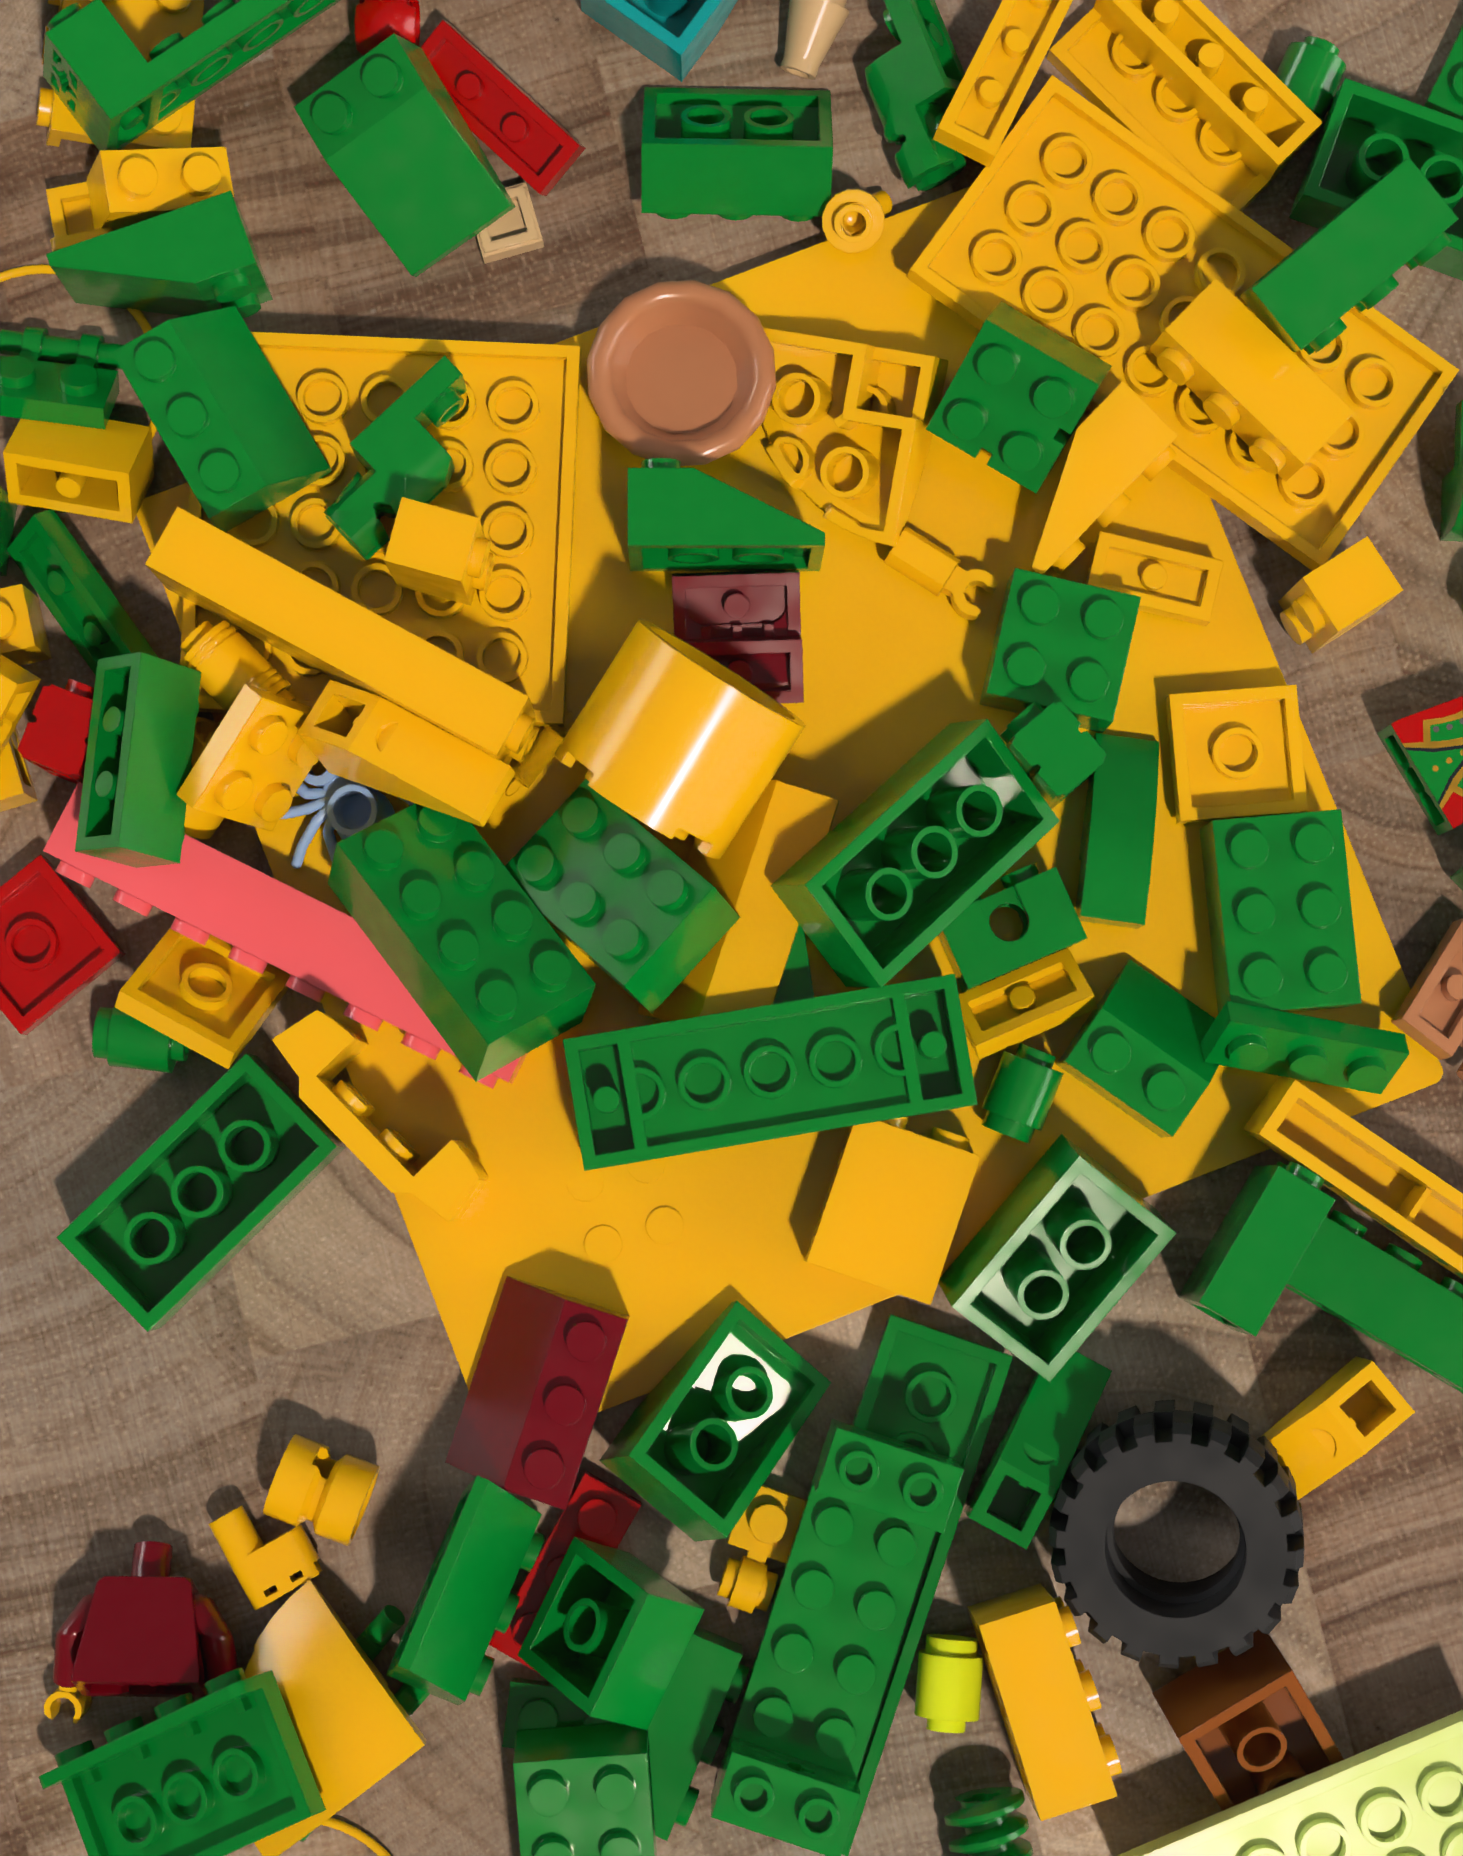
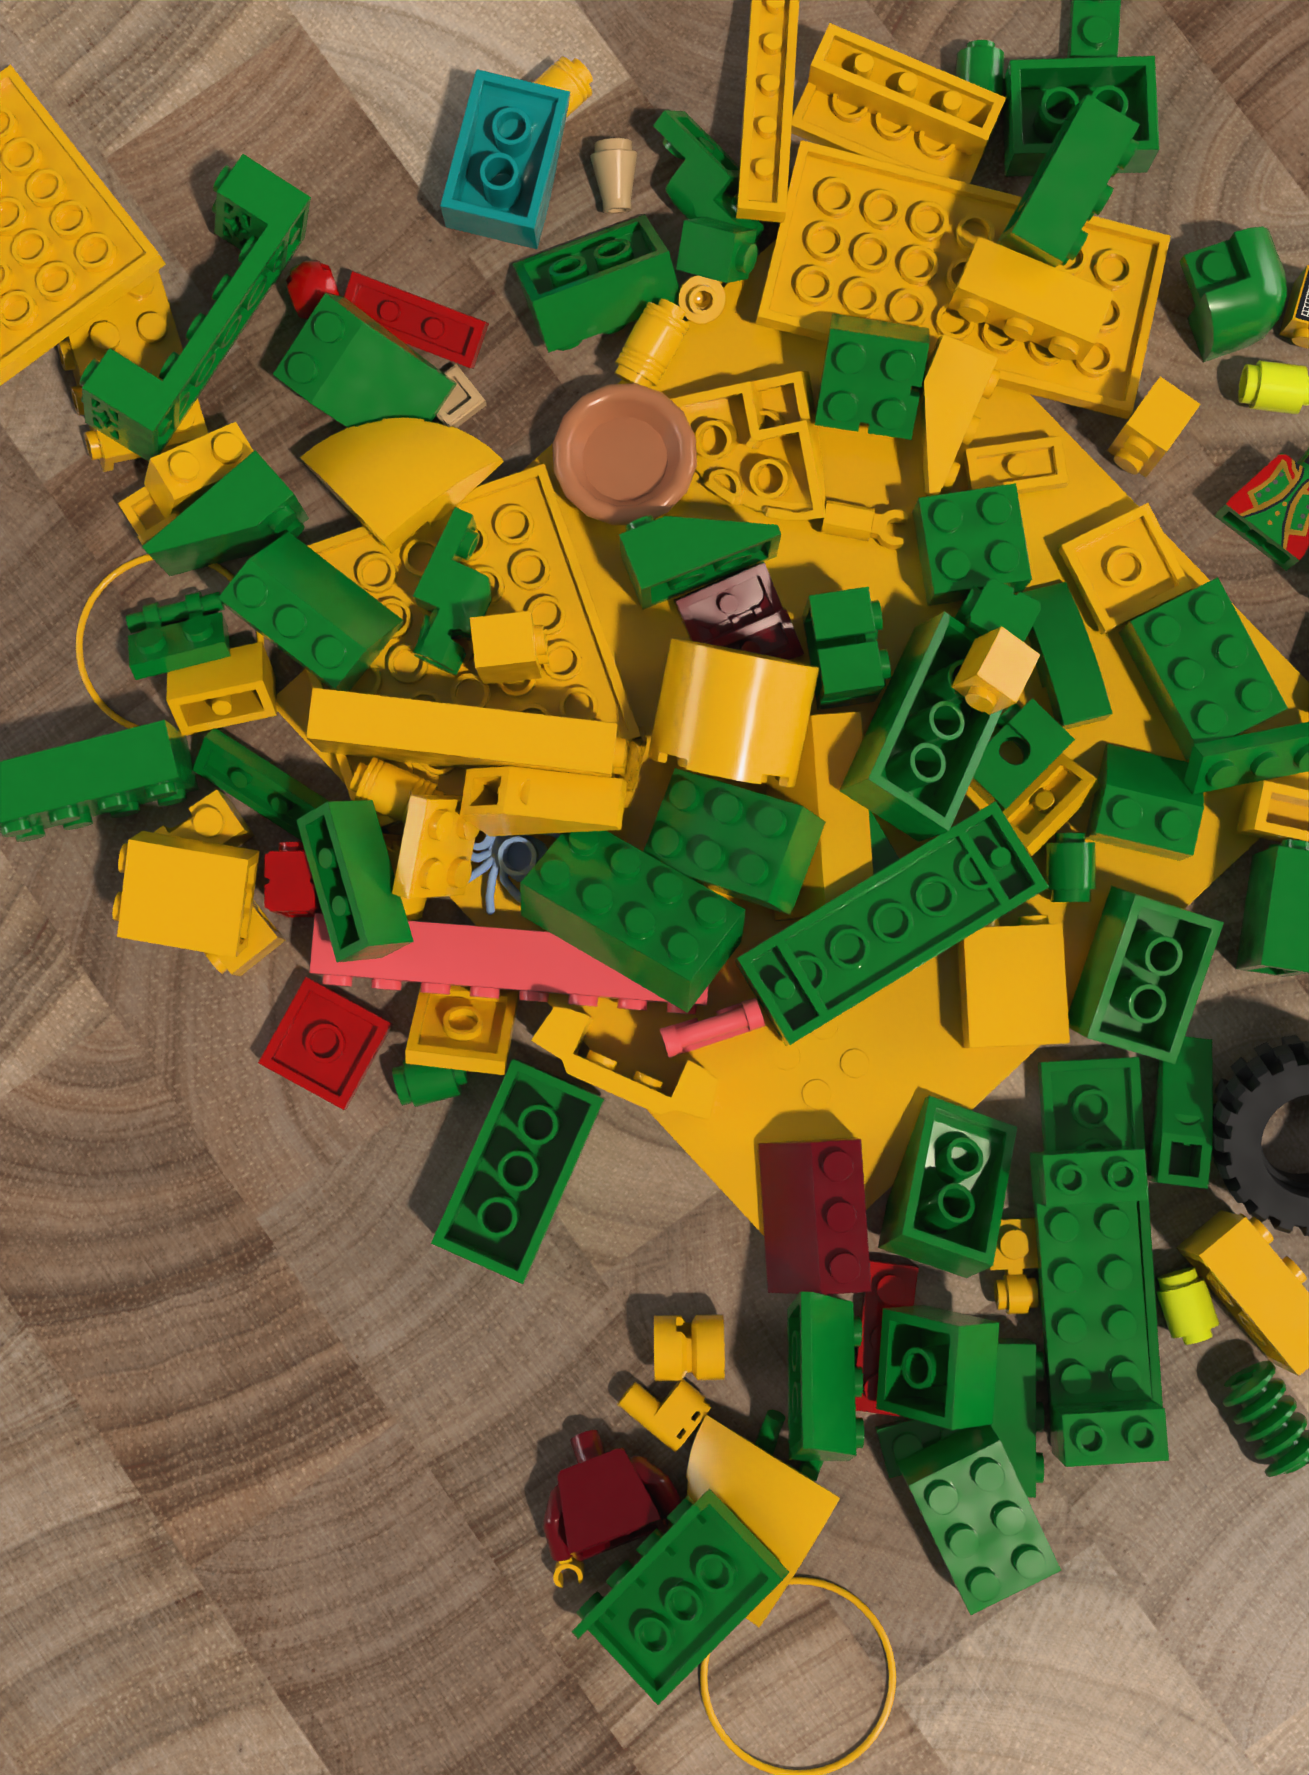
camera: 10 degrees left, 0 degrees up
none -> yellow brick [300,418,504,554]
none -> yellow head [614,298,690,388]
none -> coral plate [660,997,765,1058]
none -> green brick [676,217,758,283]
none -> green piece [802,587,891,710]
none -> yellow brick [951,626,1040,715]

